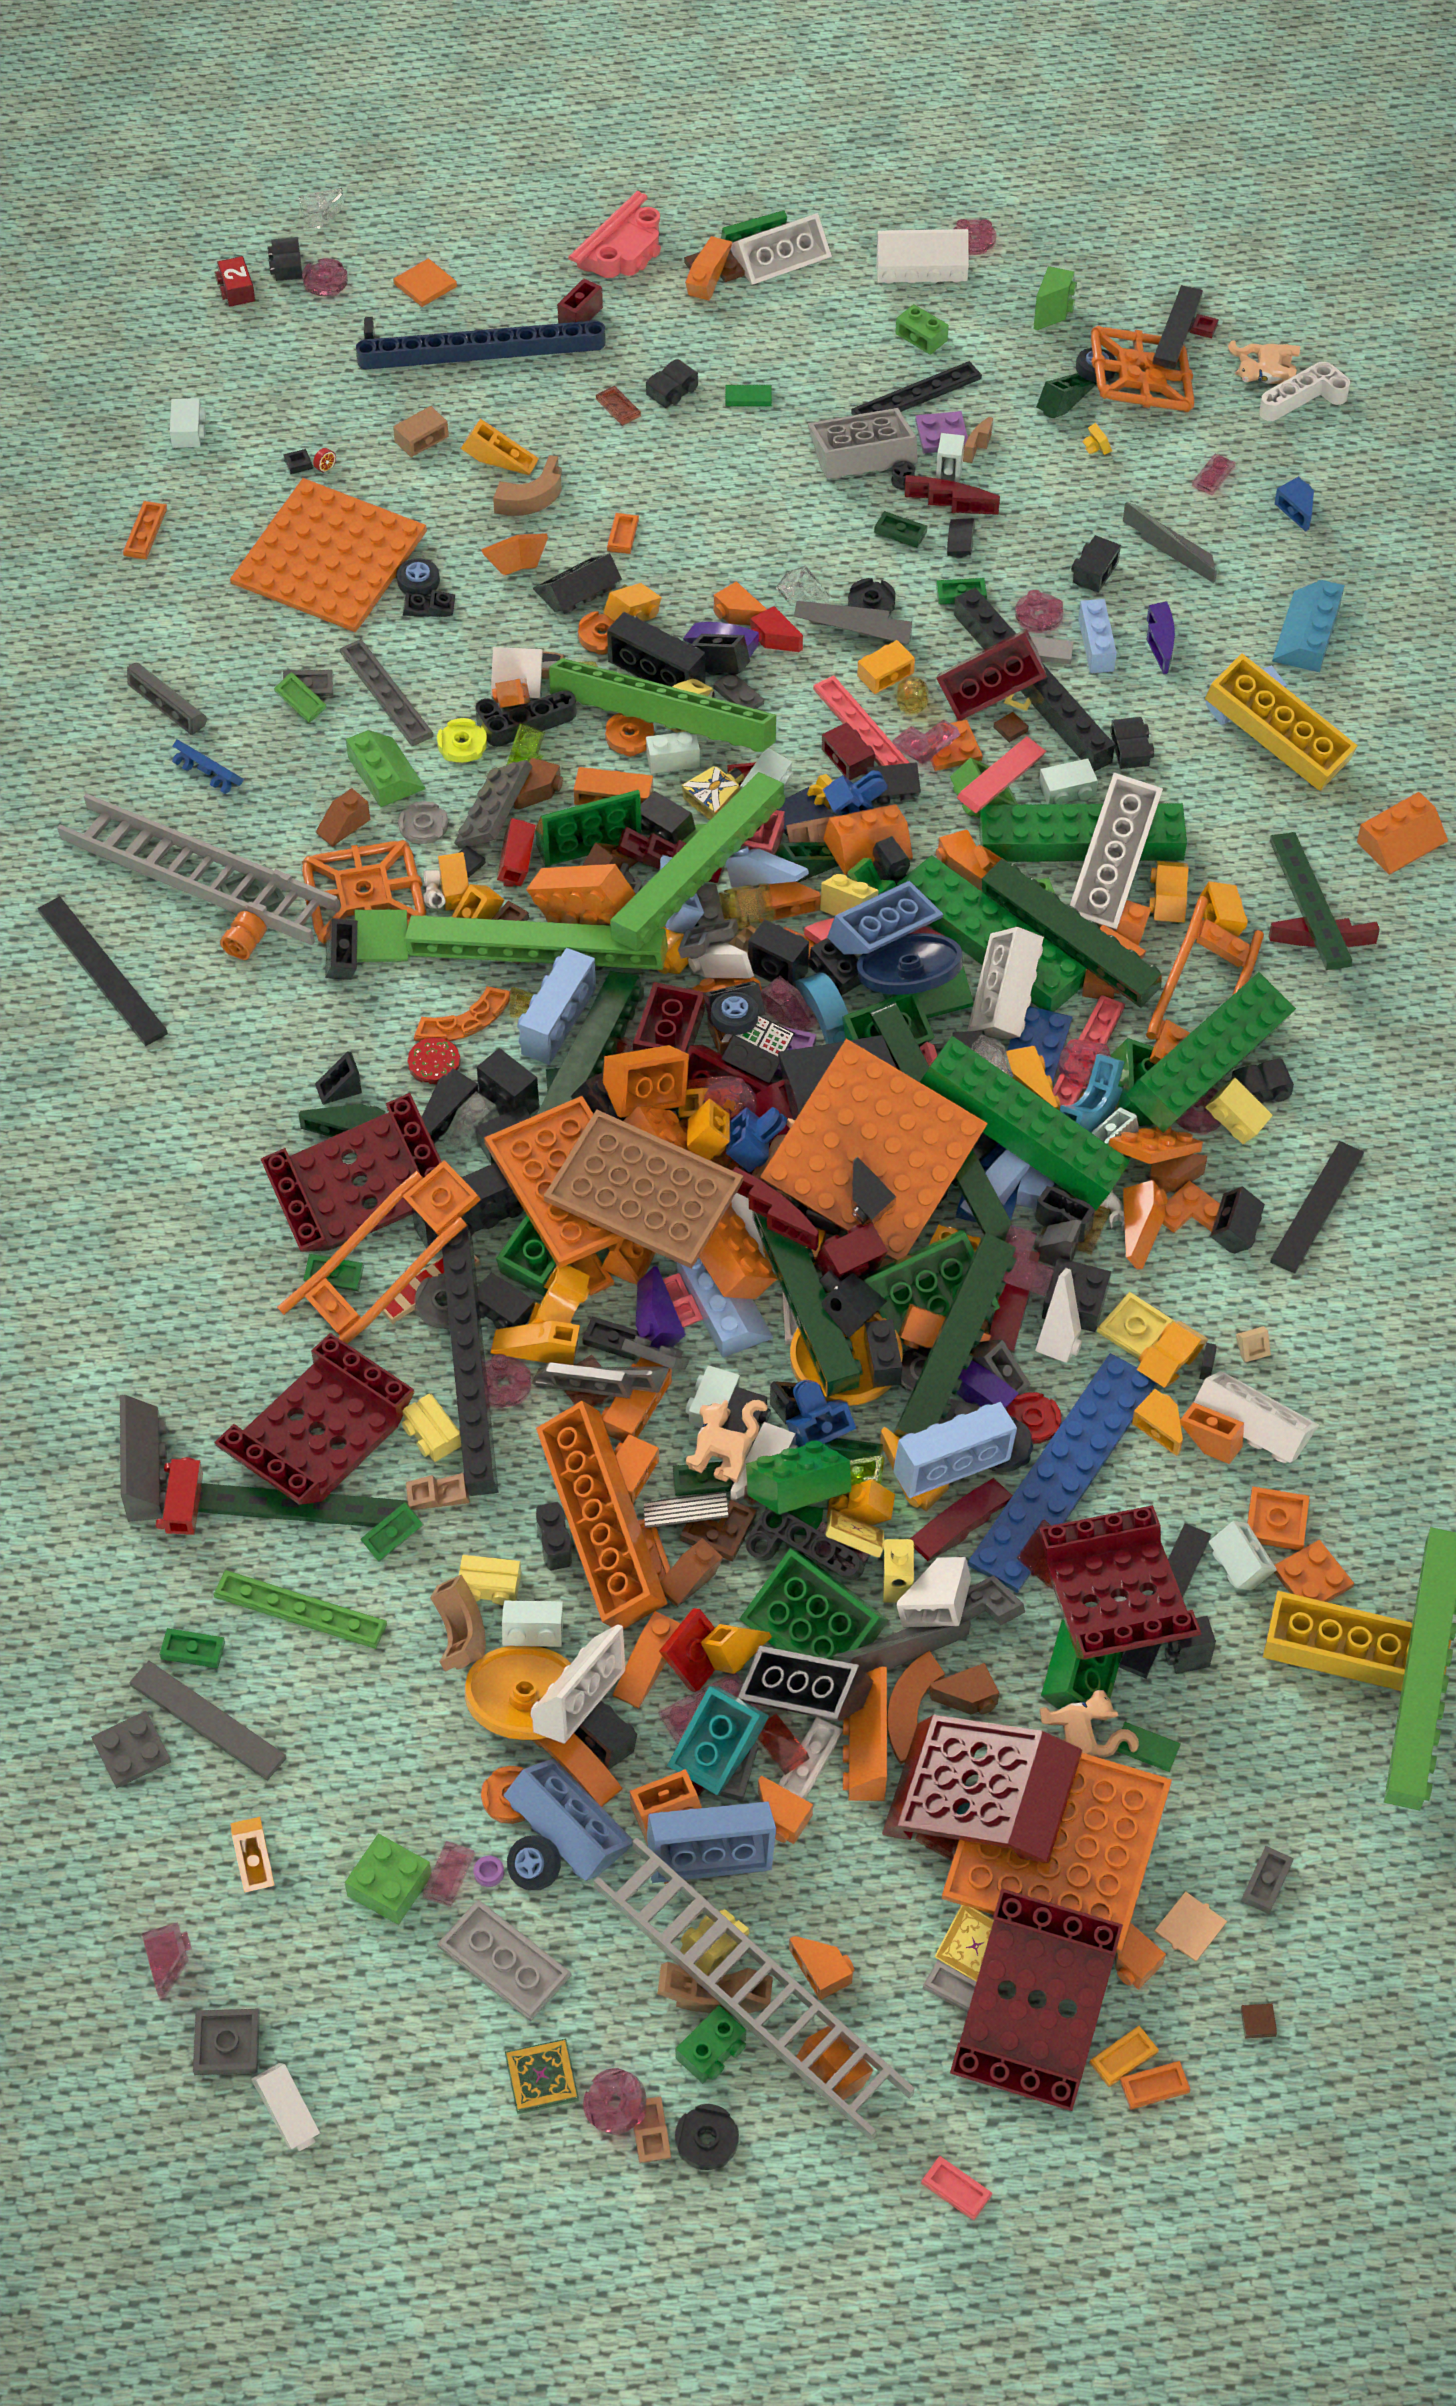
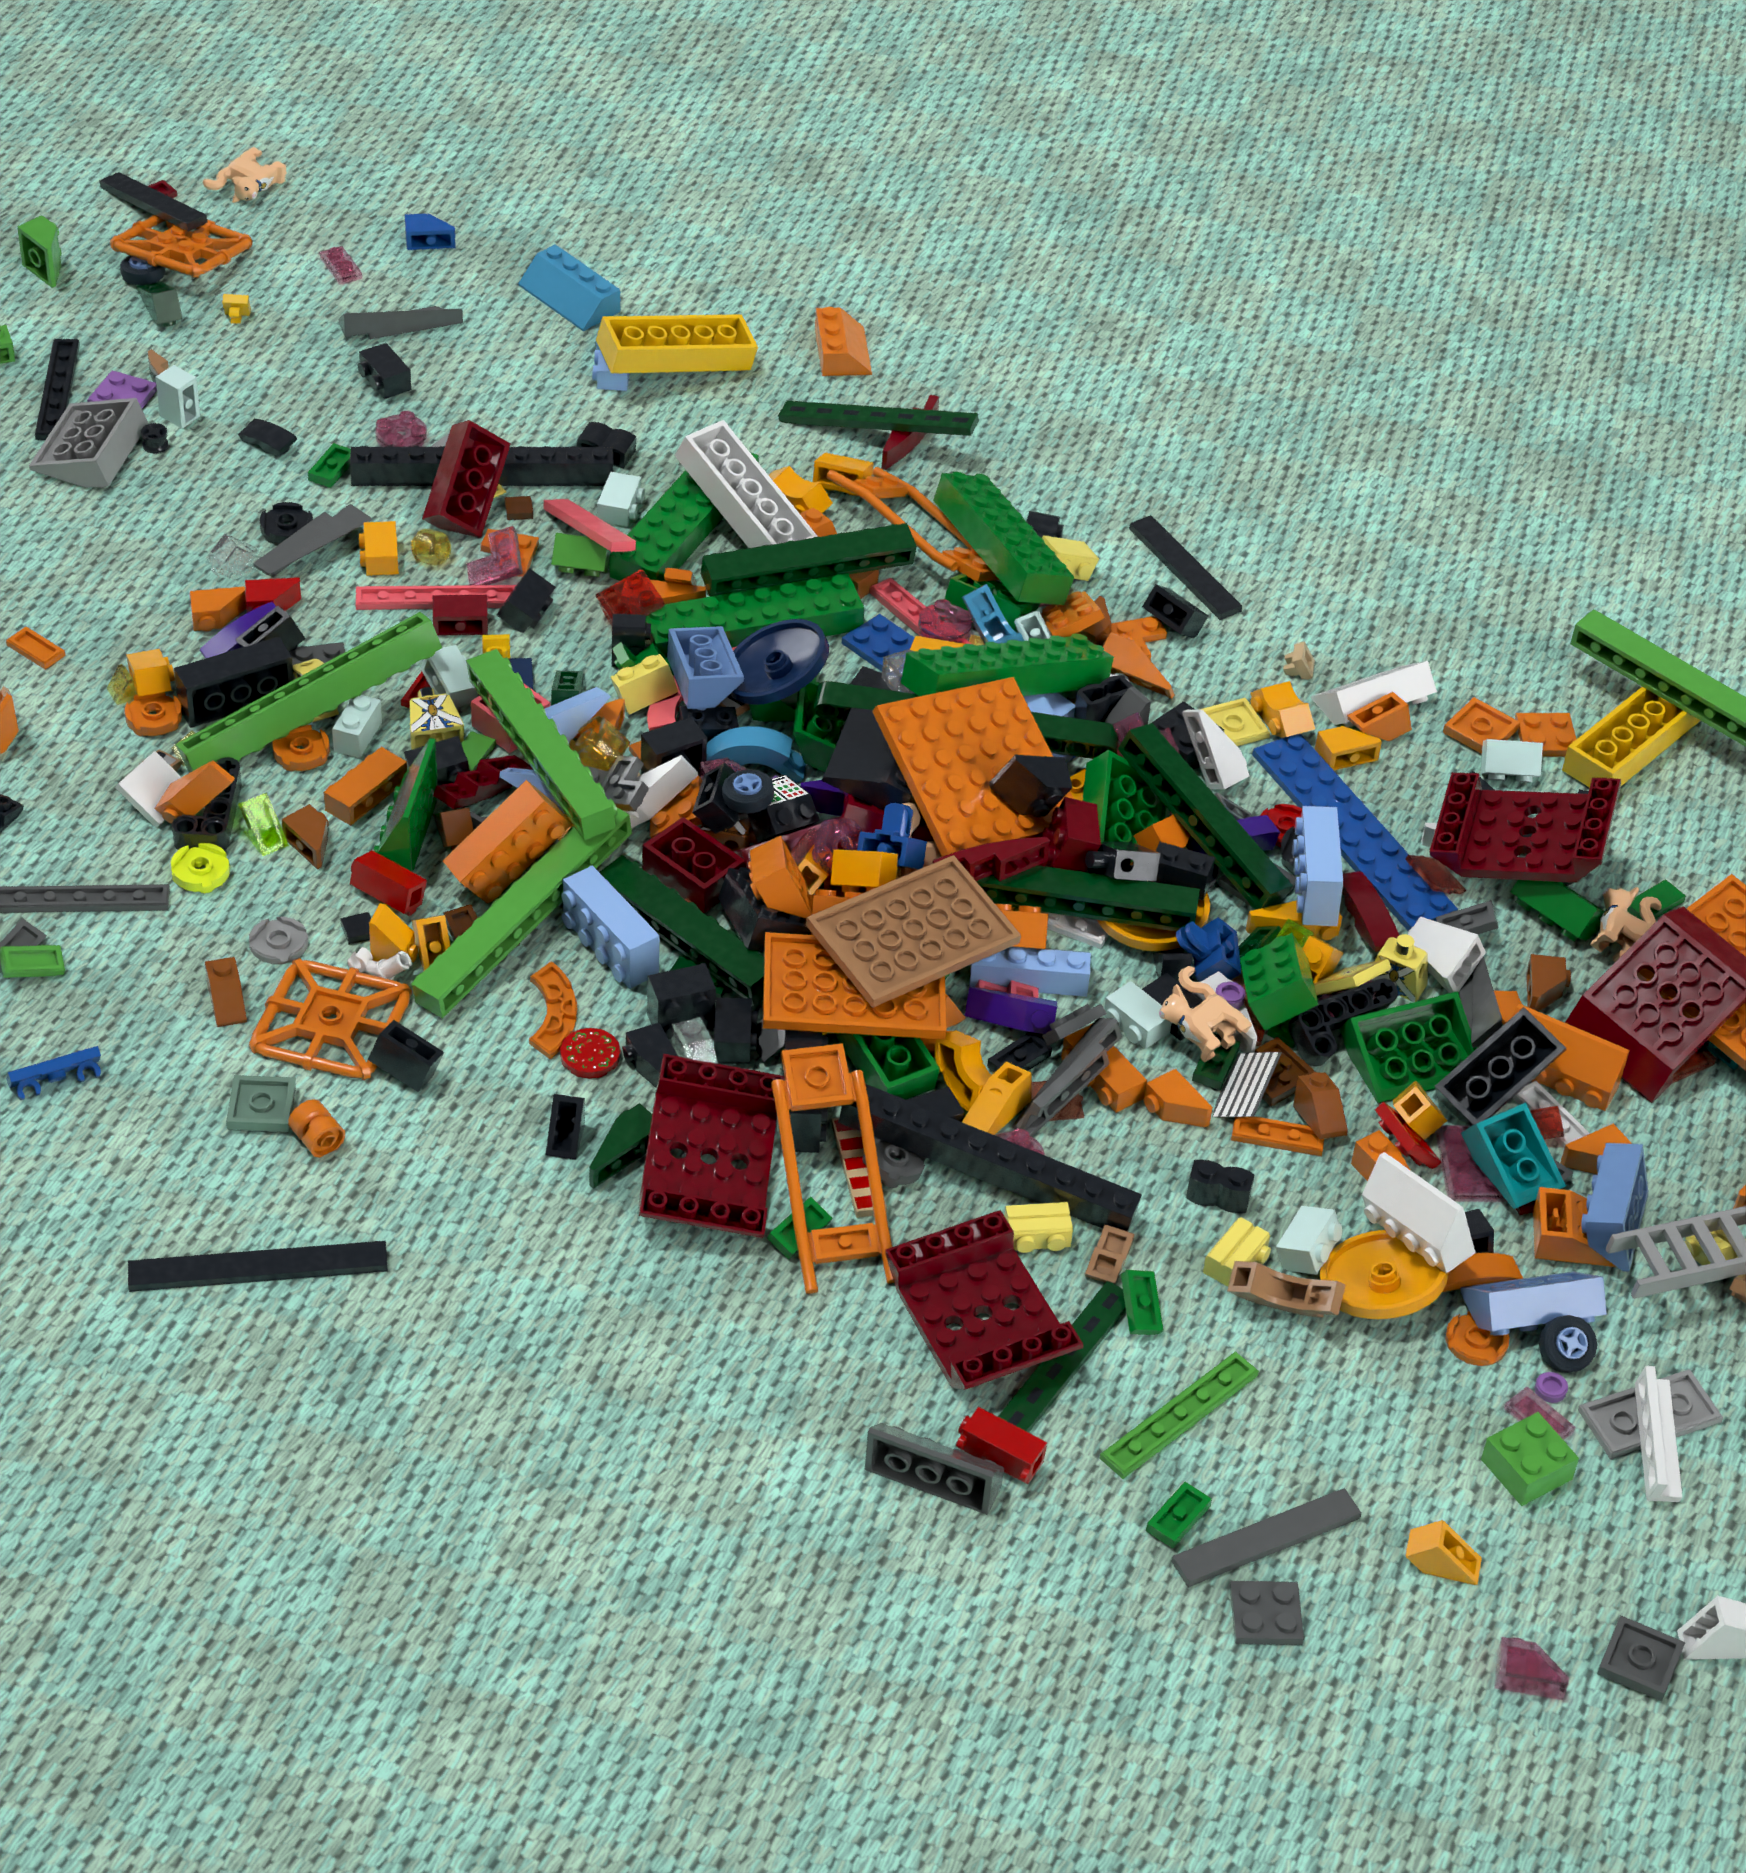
camera: 65 degrees left, 10 degrees down
light grey ladder [57,793,340,945] -> none
bright green slope [346,730,426,808] -> none
bright green tile [355,910,408,962] -> none
dark grey plate [454,760,533,849] -> none
clear yellow slope [509,987,534,1018] -> none
black slope [533,553,622,614] -> none
orange brick [536,1401,668,1629] -> none
medium nougat slope [786,816,836,842] -> none
blue brick [823,770,887,816] -> none
orange slope [823,804,913,875] -> none
dark green plate [874,511,928,548] -> none
dark red slope [905,475,1000,515] -> none
white slope [967,927,1044,1040] -> none
light blue brick [1078,599,1117,673] -> none
dark purple slope [1146,601,1175,674] -> none
black tile [1199,1342,1217,1380] -> none
white beam [1259,362,1350,421] -> none
none -> clear red bracket [595,570,665,626]
none -> medium lavender tile [1215,982,1245,1009]
none -> white fence [1634,1366,1682,1502]

